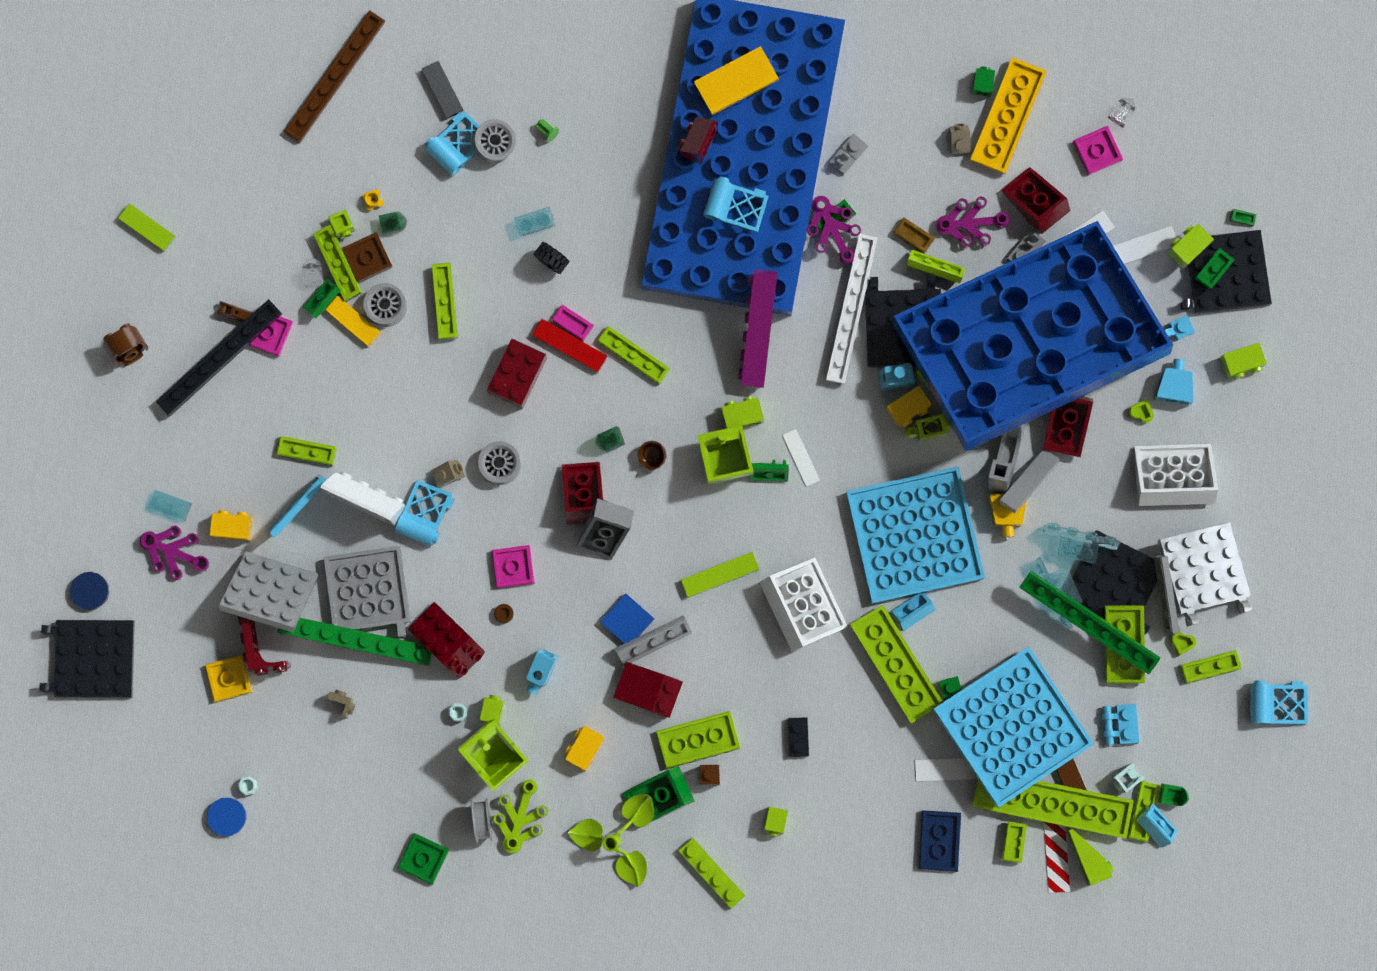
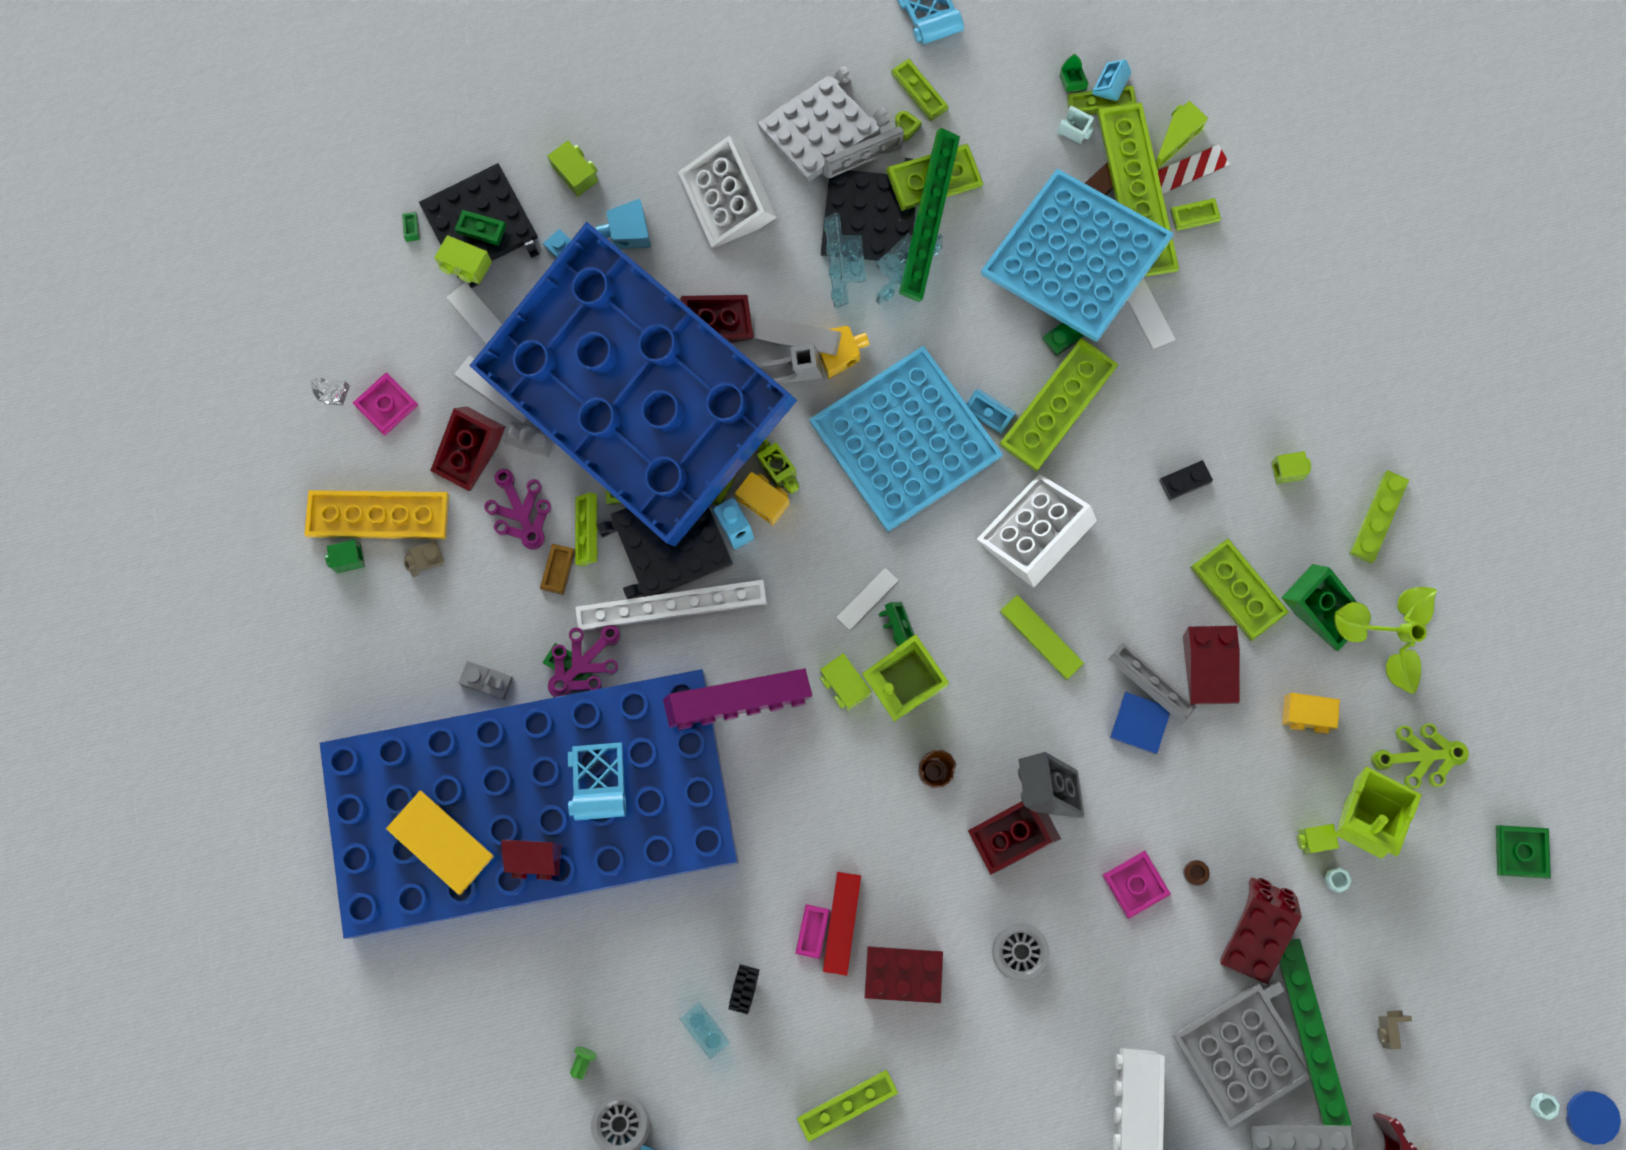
camera: 110 degrees left, 5 degrees down
medium azure piece [395,480,455,546] -> none
dark tan bracket [431,460,465,488] -> none
light grey wheel [471,798,492,843] -> none
medium azure torso [526,649,560,695] -> none
clear green plate [595,426,625,452] -> none
lime tile [597,326,670,385] -> none
reddish brown brick [700,765,720,785] -> none
dark blue tile [919,810,961,872] -> none
medium azure plate [1102,704,1139,745] -> none
lime tile [1128,399,1154,424] -> none

